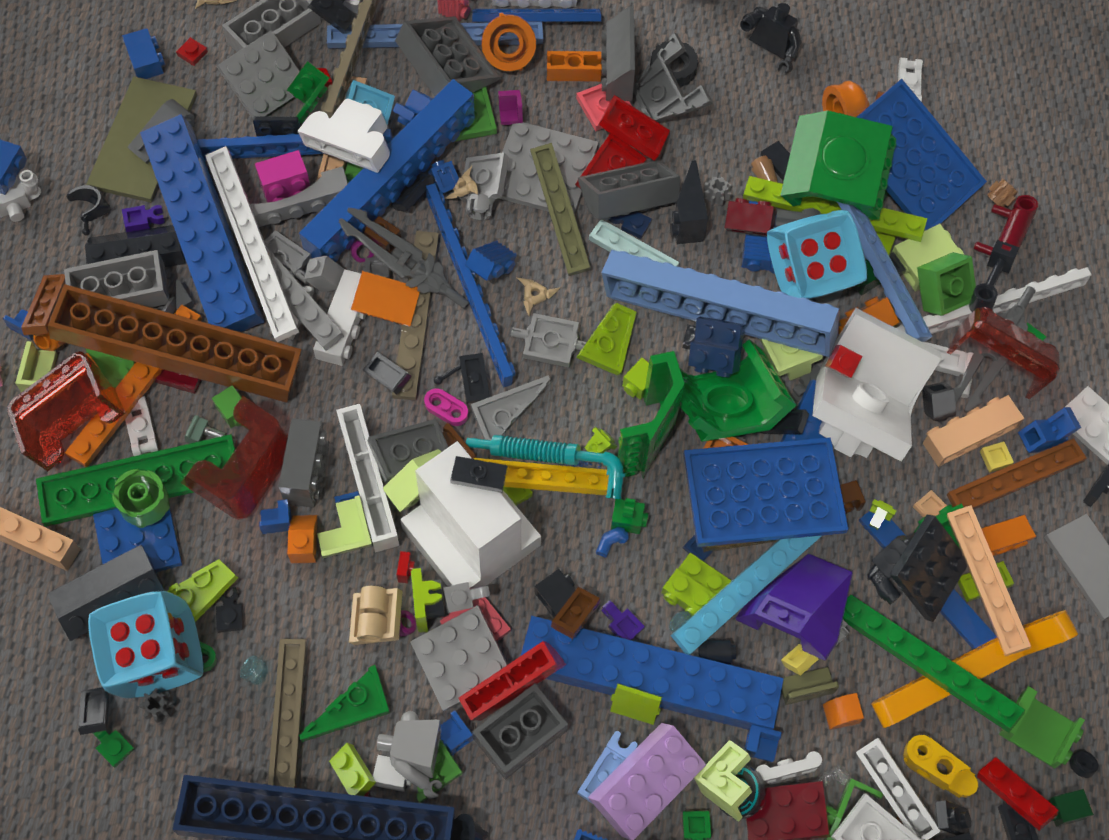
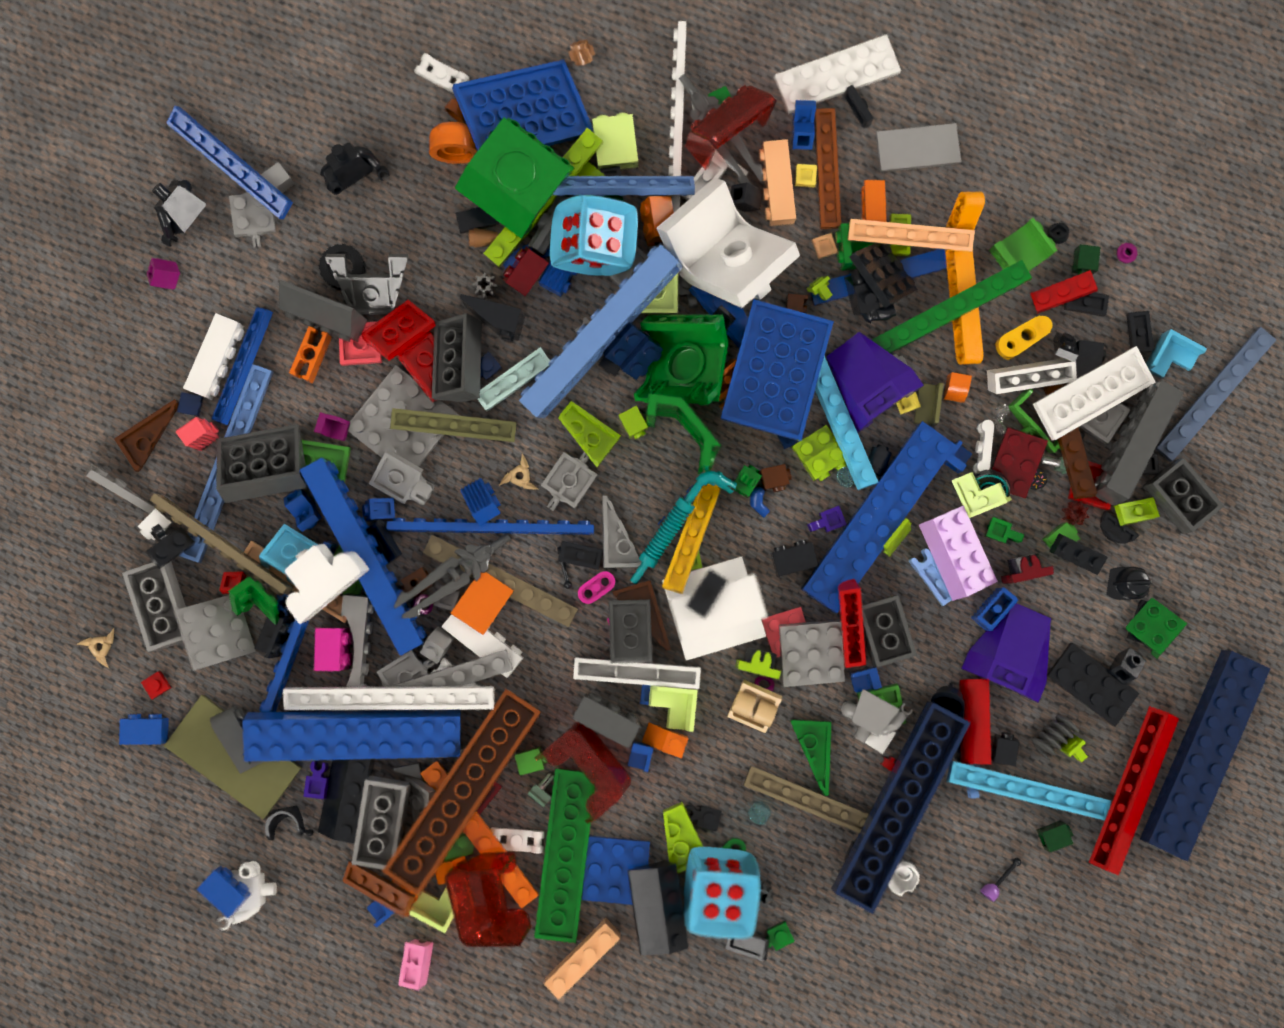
camera: 65 degrees left, 20 degrees up
bright green brick [112,469,170,528] -> none
lime plate [329,743,376,796] -> none
tile [363,352,412,395] -> none
yellowish green panel [383,449,441,512] -> none
red plate [396,551,415,583] -> none
light grey plate [442,582,490,613] -> none
tan piece [444,166,478,199] -> none
orange piece [482,13,536,71] -> none
reddish brown plate [551,586,600,639] -> none
lime brick [585,427,618,453] -> none
red brick [825,345,863,378] -> none
bright green brick [917,252,976,316] -> none
piece [969,195,1038,316] -> none
none -> reddish brown brick [759,464,792,493]

